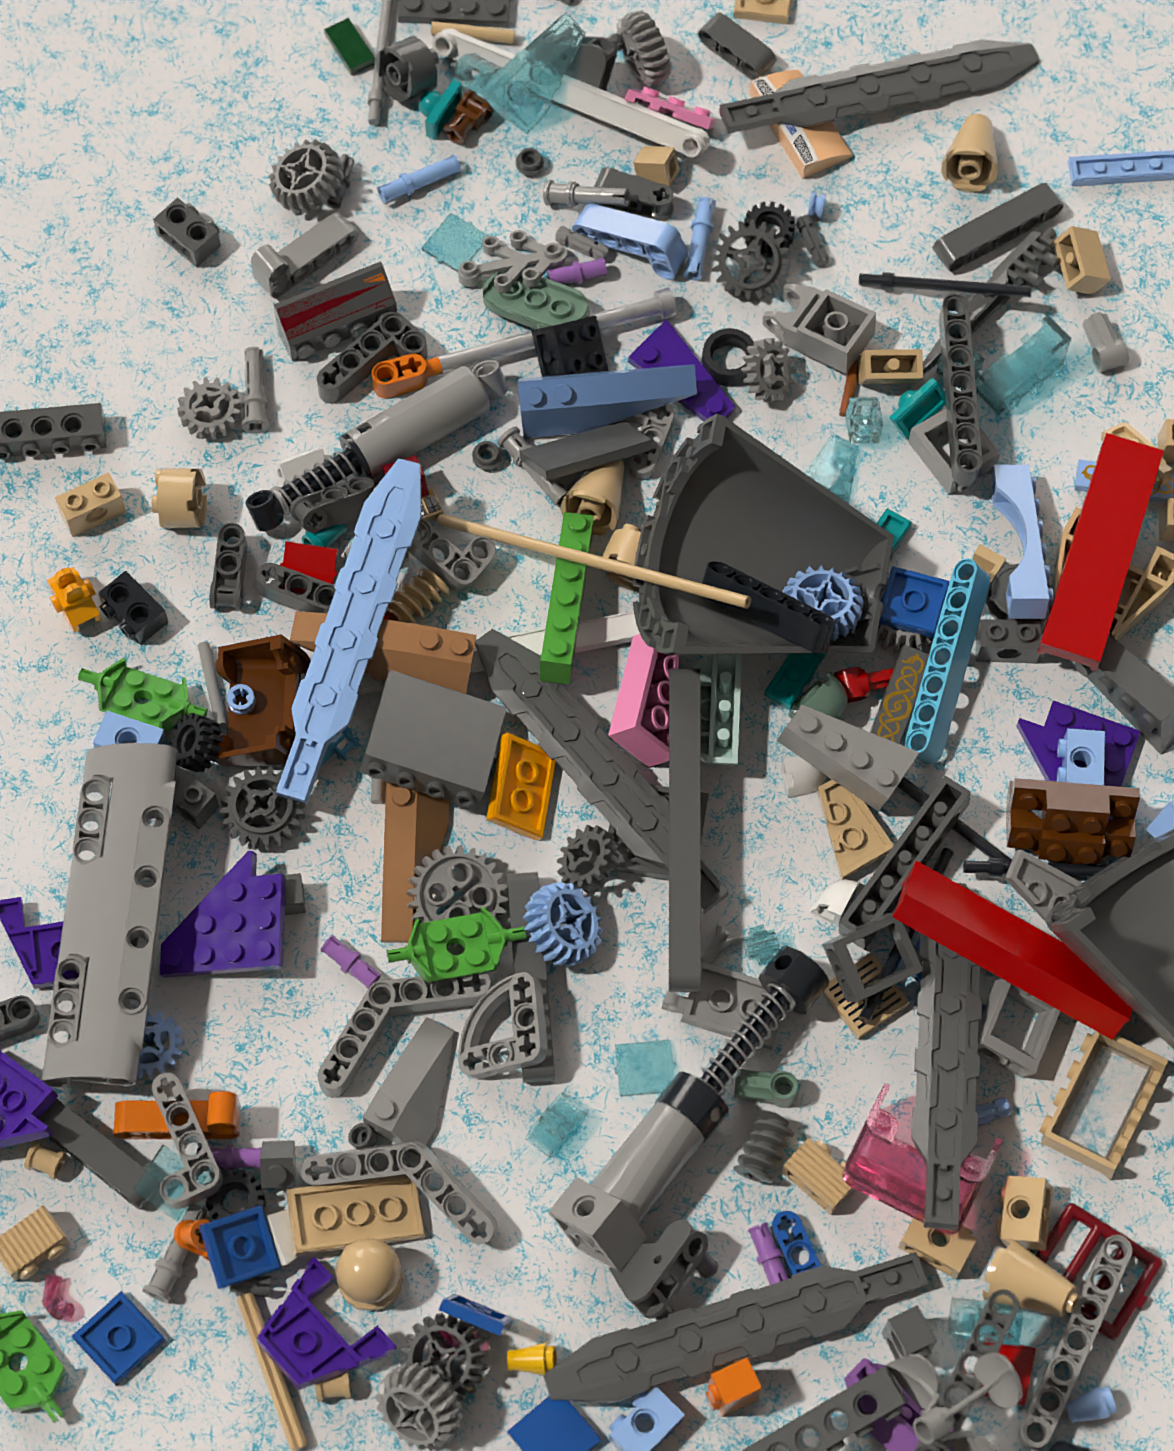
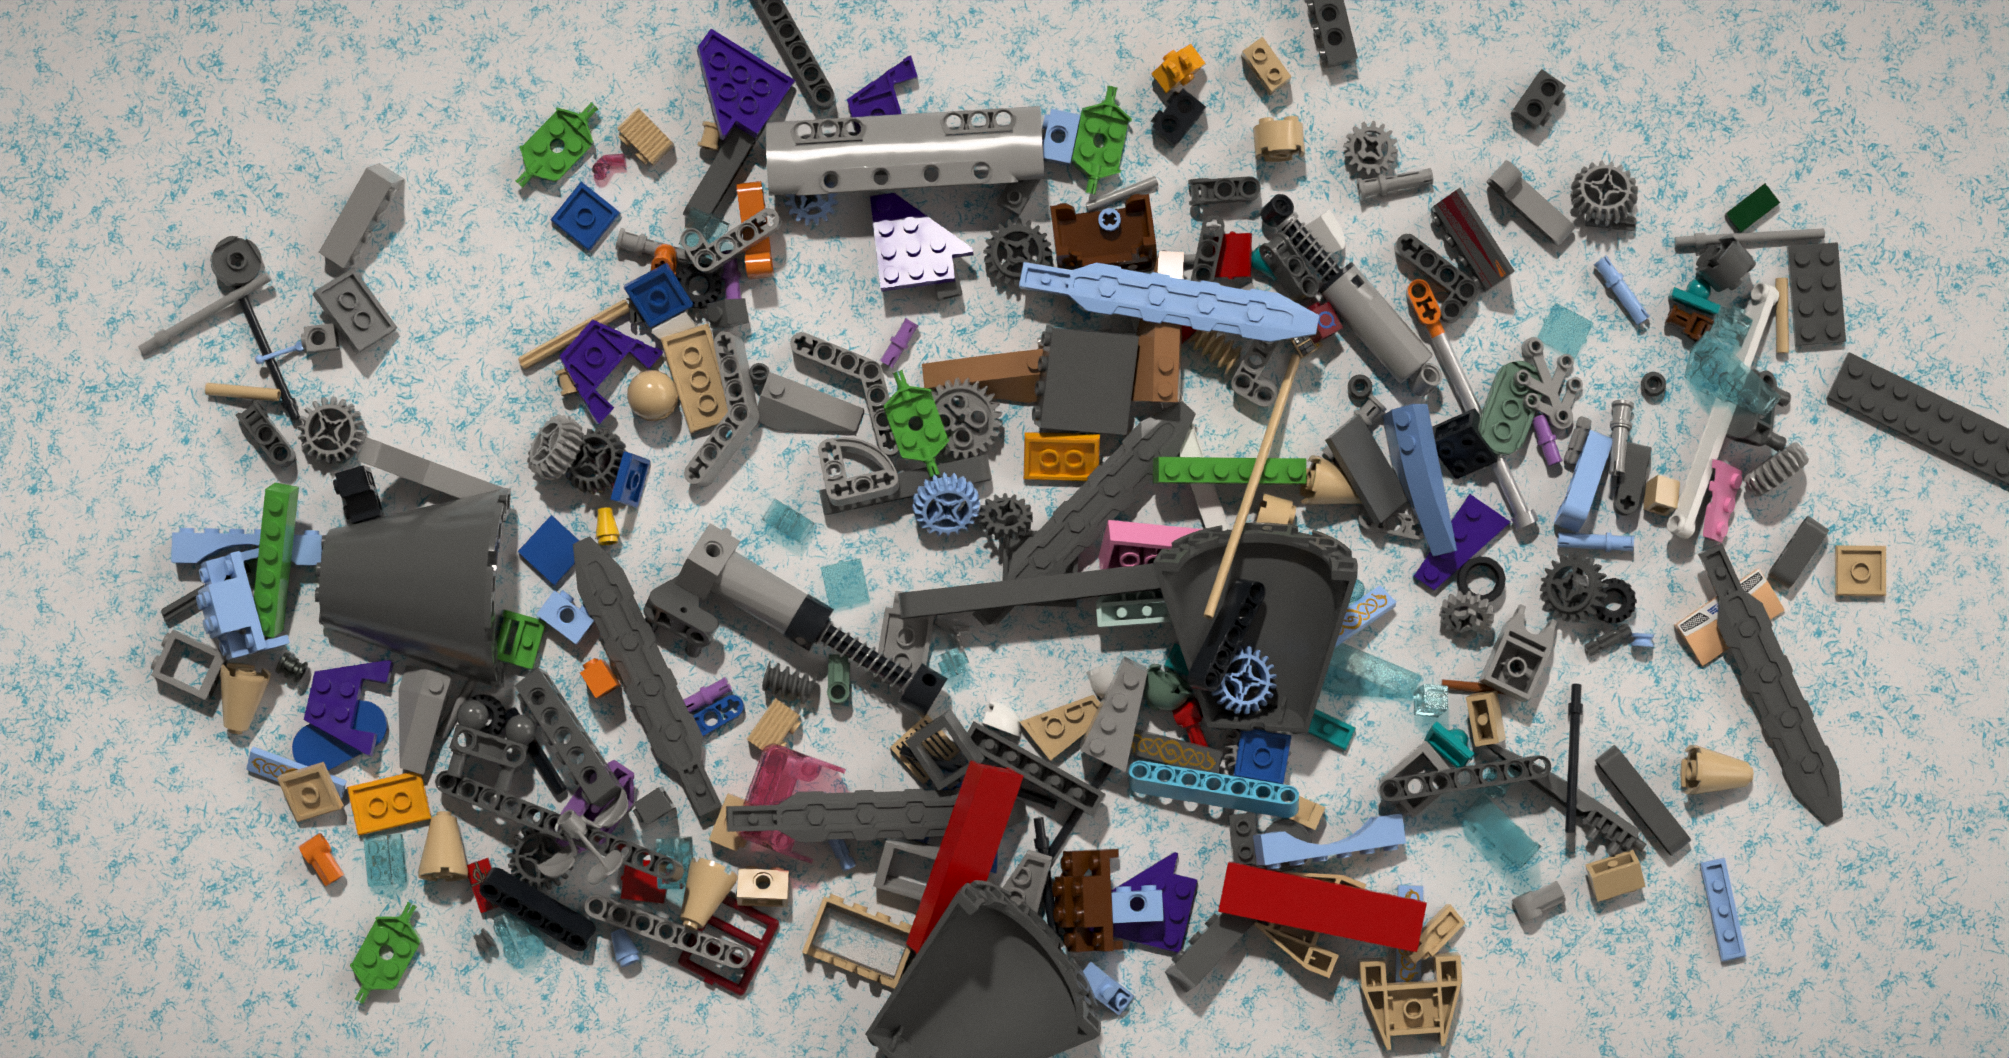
camera: 90 degrees right, 20 degrees up
black tyre [169,713,223,773] -> none

